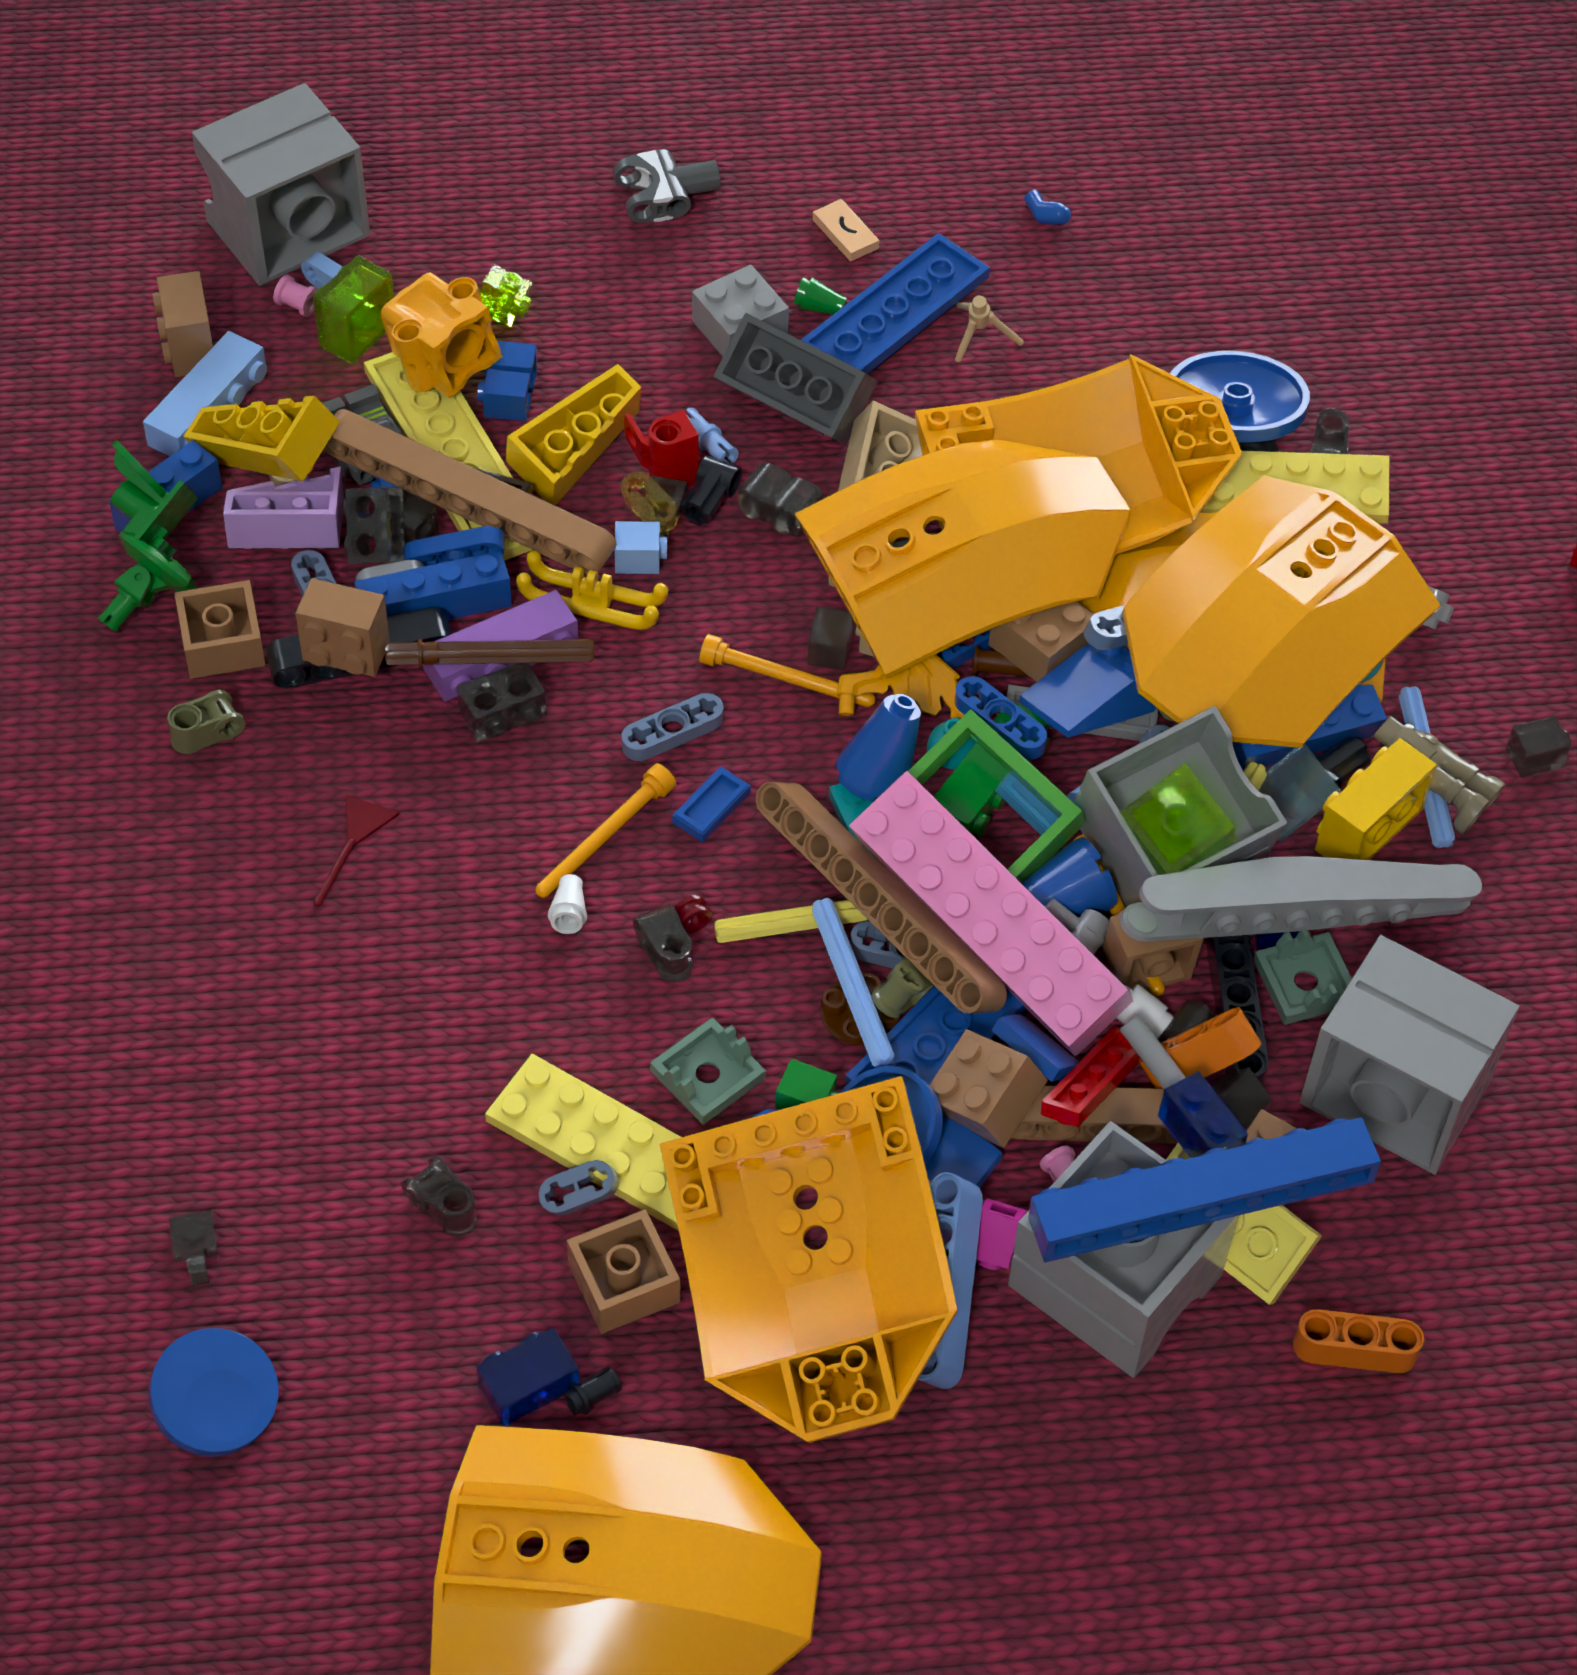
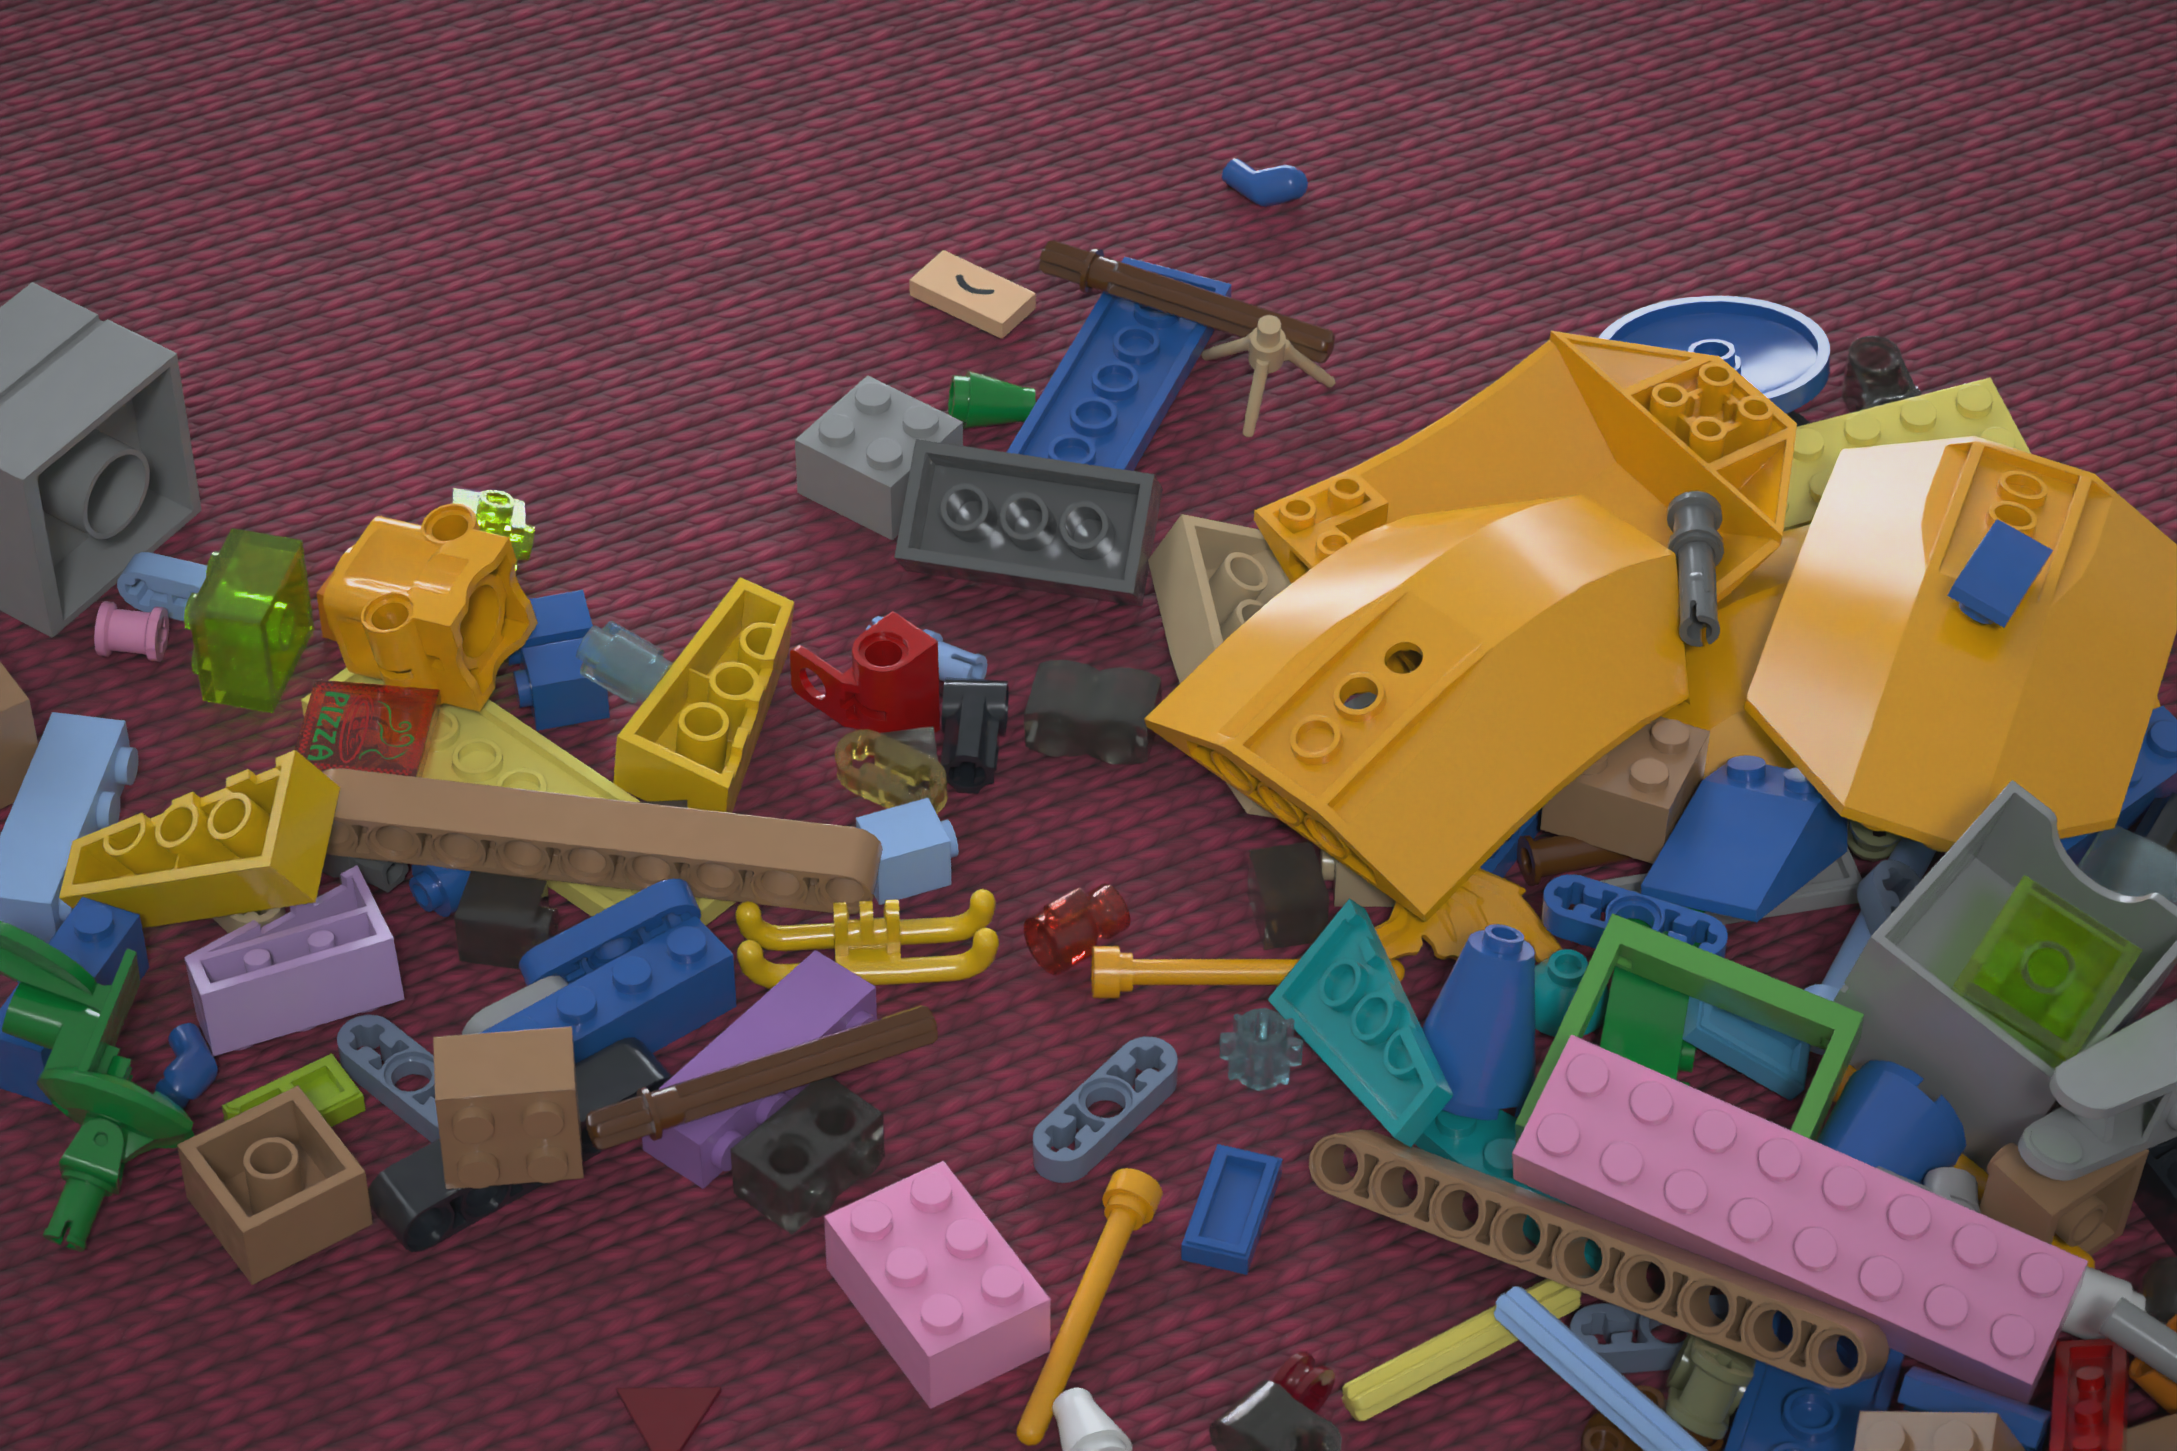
camera: 20 degrees left, 10 degrees down
olive piece [167,690,246,754] -> none
clear smoke brick [343,487,405,564] -> none
dark grey connector [613,149,721,223] -> none
sand blue beam [1084,605,1128,650] -> none
none -> blue arm [155,1023,218,1109]
none -> lime tile [222,1053,366,1127]
none -> clear red tile [294,680,441,778]
none -> clear light blue brick [576,620,673,704]
none -> bright pink brick [824,1161,1050,1409]
none -> clear red piece [1023,883,1131,975]
none -> reddish brown axle [1039,240,1335,364]
none -> clear light blue gear [1220,1008,1303,1091]
none -> teal wing [1267,898,1454,1148]
none -> dark grey pin [1666,491,1724,647]
none -> blue slope [1947,519,2053,627]

